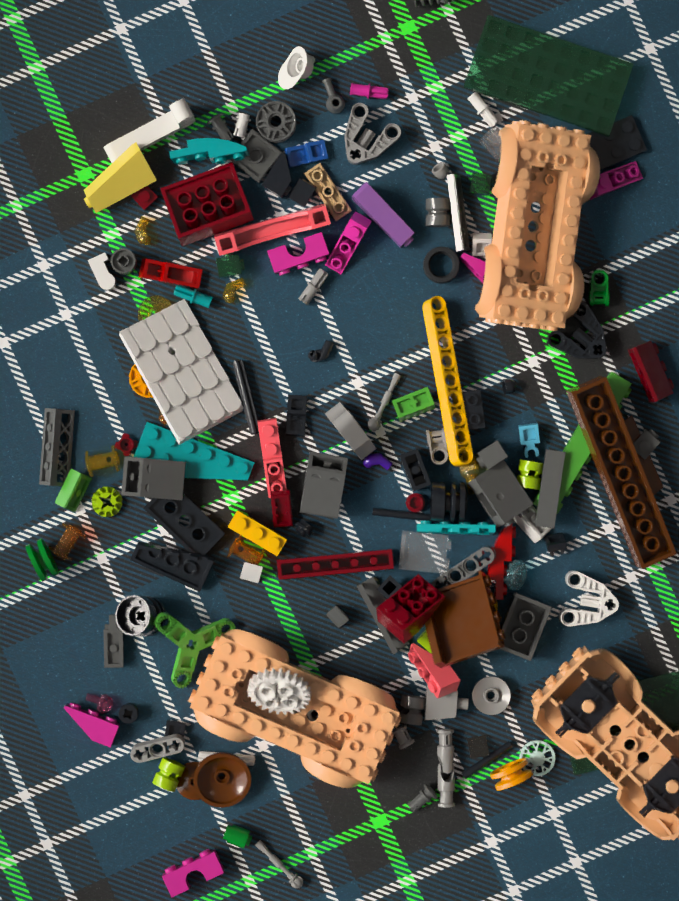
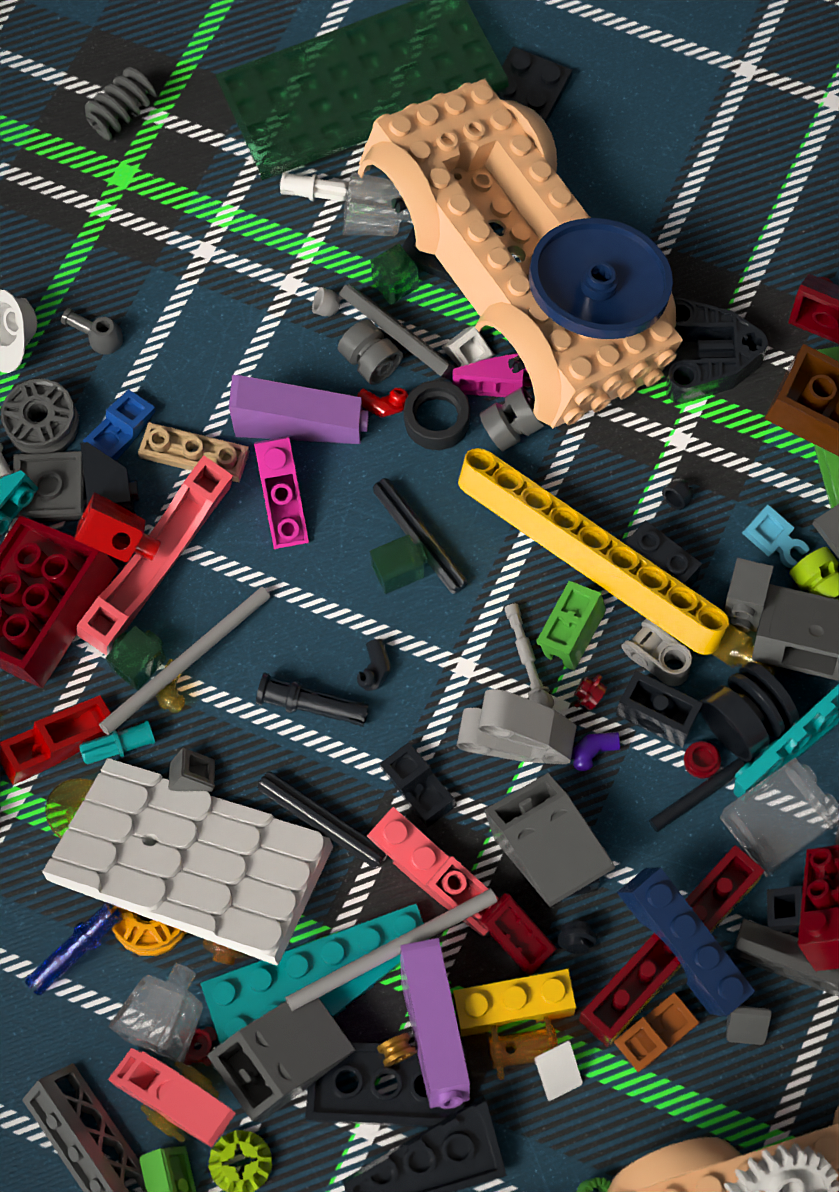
camera: 35 degrees left, 20 degrees down
dark pink arch [267,232,329,276] -> none
black slope [289,177,316,207] -> none
light grey axle [298,269,328,305] -> none
light grey connector [344,103,401,165] -> none
dark pink axle [350,83,389,99] -> none
dark pink slope [588,161,643,201] -> none
green piece [588,270,609,306] -> none
none -> clear blue pin [25,902,123,996]
none -> red torso [75,492,161,562]
none -> light grey piece [99,587,270,735]
none -> clear torso [108,963,203,1064]
none -> coral slope [108,1048,236,1147]
none -> dark grey slope [168,748,215,791]
none -> black pin [256,672,369,727]
none -> light grey piece [285,889,497,1011]
none -> red arm [357,388,408,417]
none -> clear green brick [369,534,428,594]
none -> black axle [373,478,467,594]
none -> pearl gold bush [377,1033,417,1067]
none -> medium lavender slope [400,938,470,1109]
none -> dark grey wheel [480,387,546,451]
none -> dark blue dish [529,218,673,339]
none -> dark red plate [574,674,607,710]
none -> dark orange slope [613,992,700,1073]
none -> dark blue arch [617,868,755,1017]

